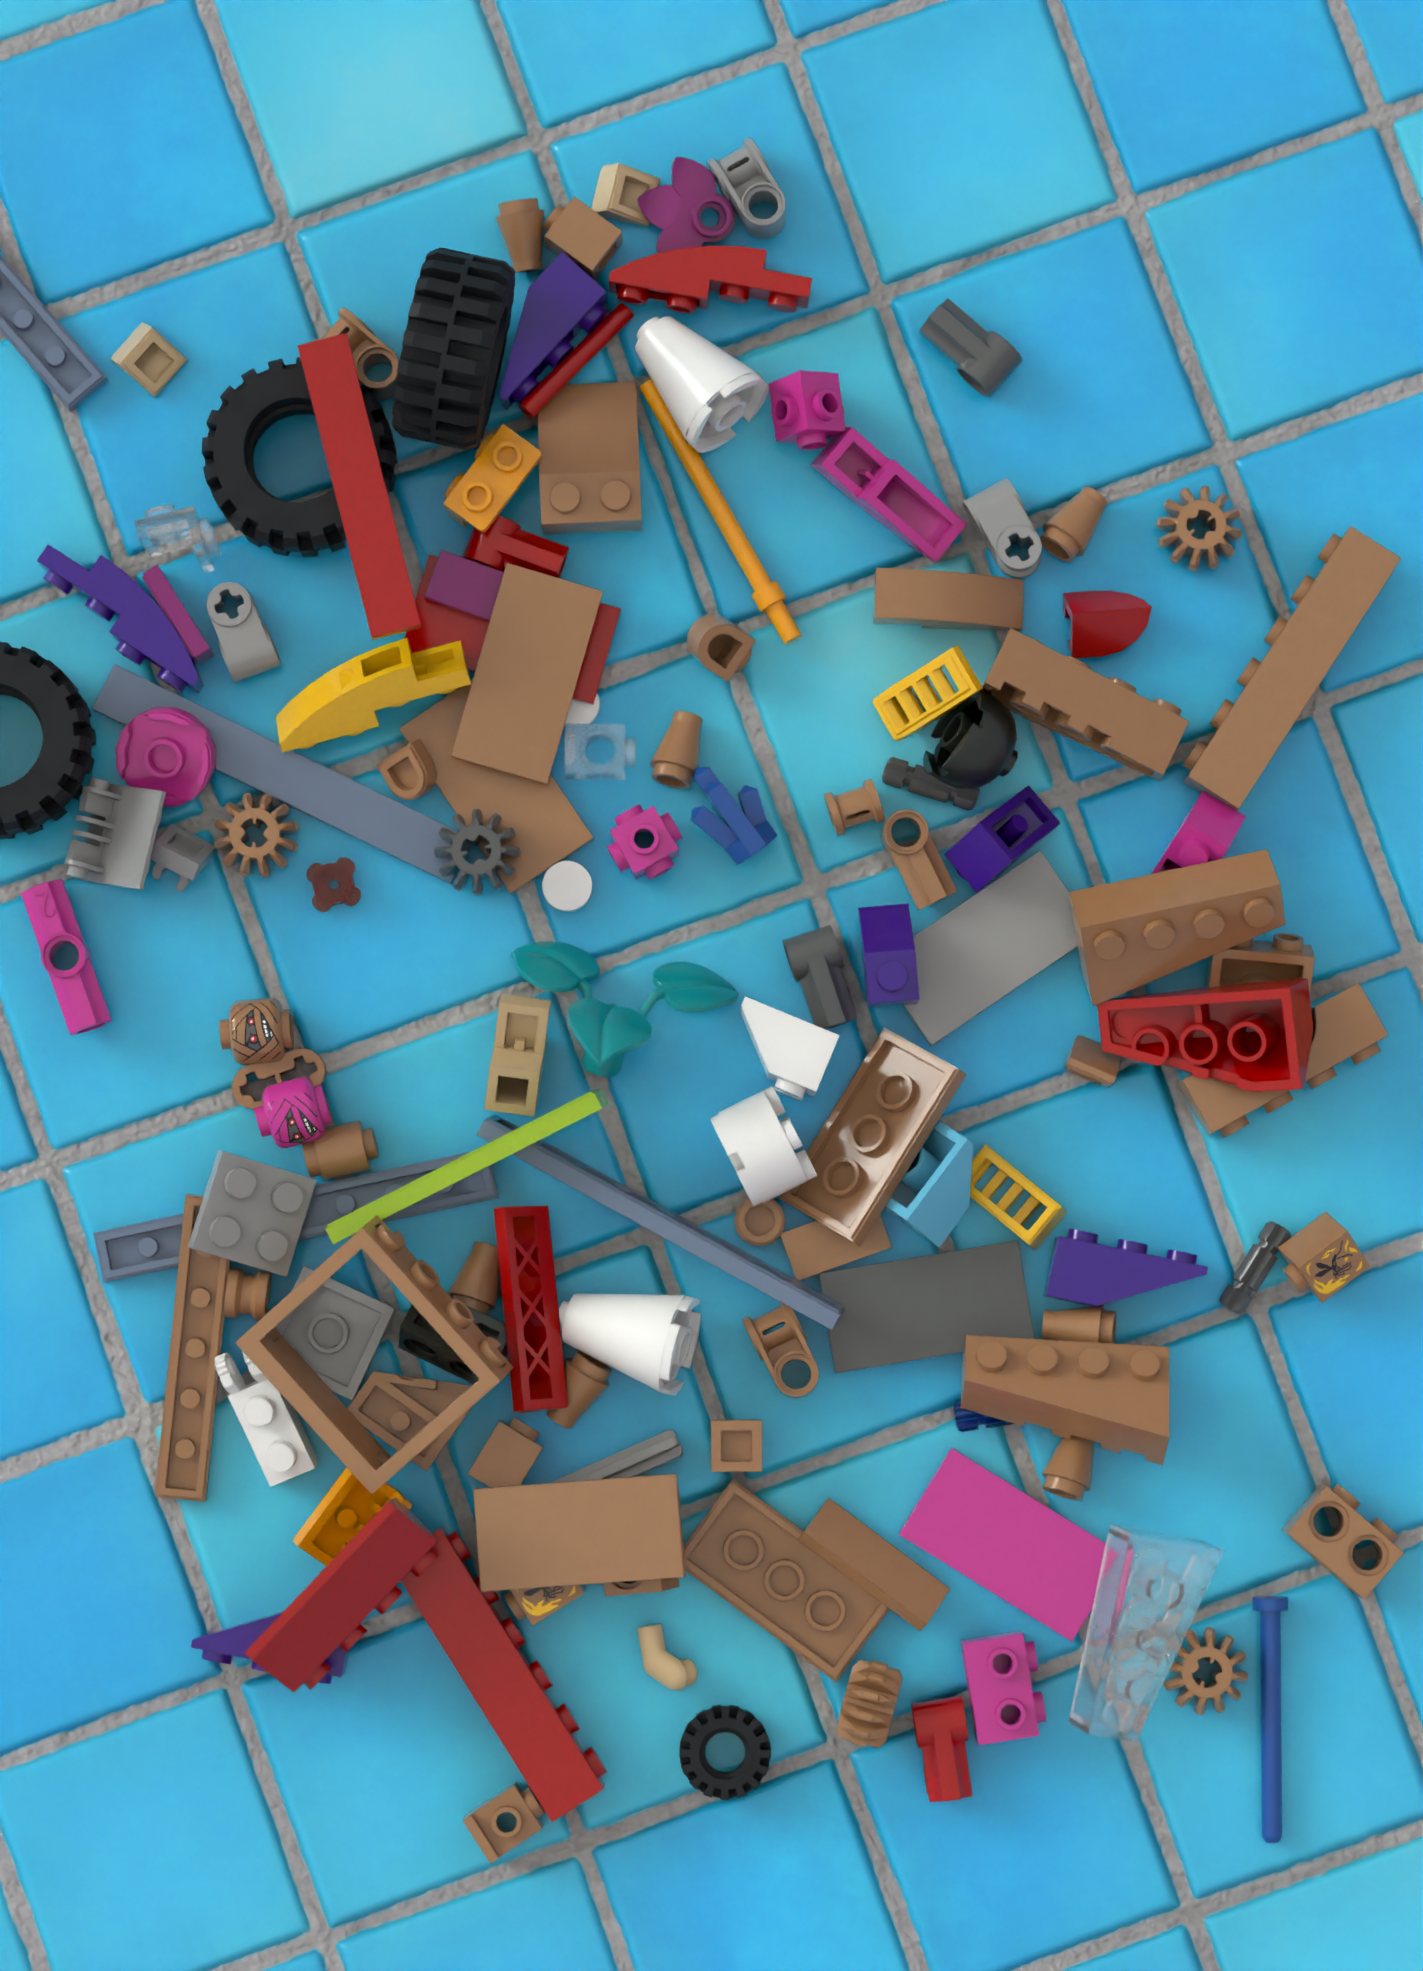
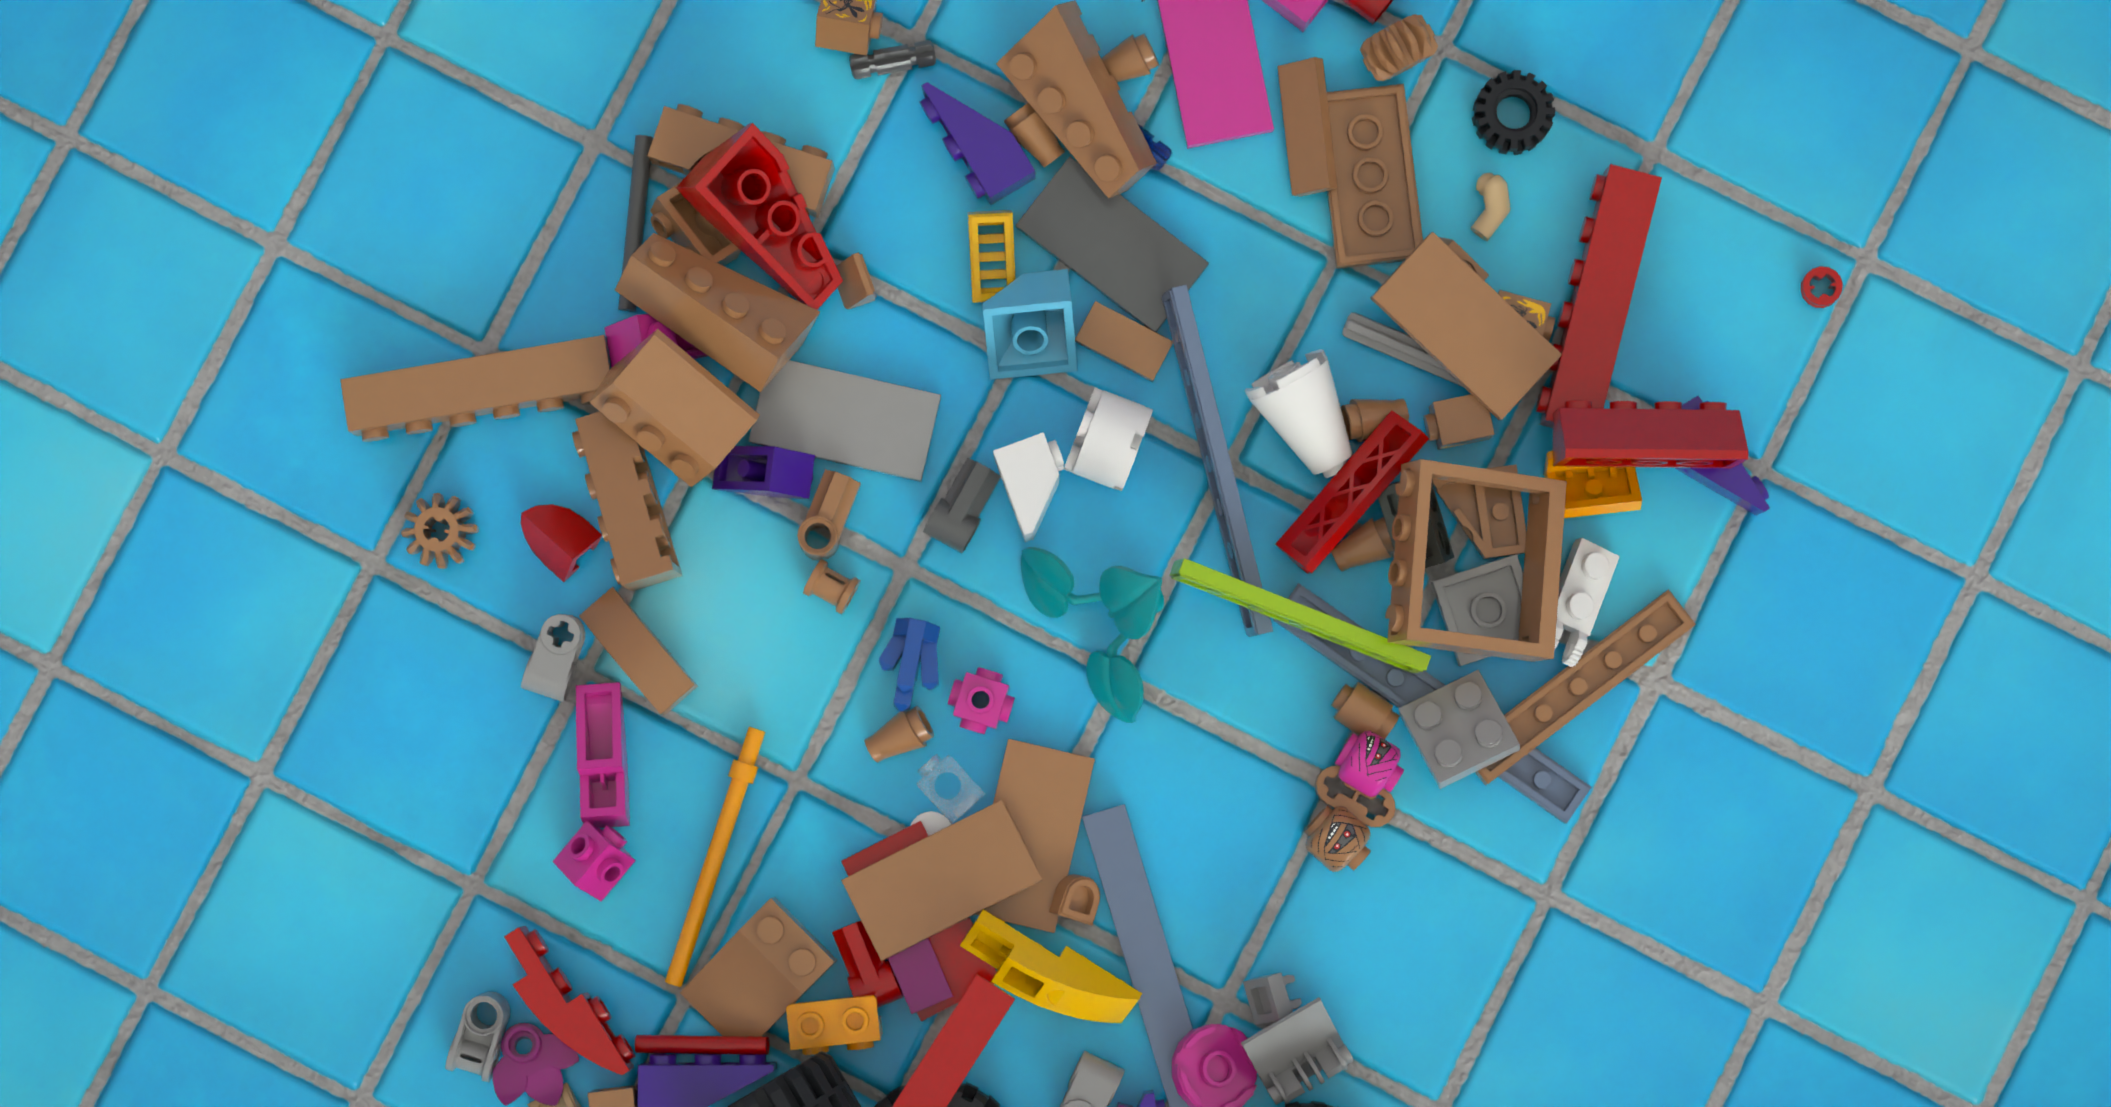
camera: 130 degrees left, 0 degrees up
dark pink piece [21,879,113,1036] -> none
medium nougat gear [214,793,299,878] -> none
medium nougat wheel [224,1268,272,1321] -> none
clear red plate [306,857,361,912] -> none
dark grey gear [434,809,521,896] -> none
medium nougat brick [463,1782,546,1864] -> none
tan brick [484,993,551,1117] -> none
white tile [542,861,593,912] -> none
white cone [635,316,769,453] -> none
medium nougat plate [687,614,756,682] -> none
medium nougat brick [711,1419,762,1472] -> none
medium nougat tile [735,1198,785,1246] -> none
medium nougat piece [742,1302,819,1398] -> none
medium nougat tile [779,1027,966,1247] -> none
dark purple slope [858,904,920,1008] -> none
yellow slope [873,645,983,741] -> none
dark grey axle [882,757,980,810] -> none
dark grey piece [919,298,1023,398] -> none
pearl dark grey cylinder [923,690,1018,789] -> none
medium nougat cone [1040,487,1108,563] -> none
none -> medium nougat slope [589,329,760,487]
none -> dark grey bar [618,135,653,312]
none -> red bush [1801,266,1843,308]

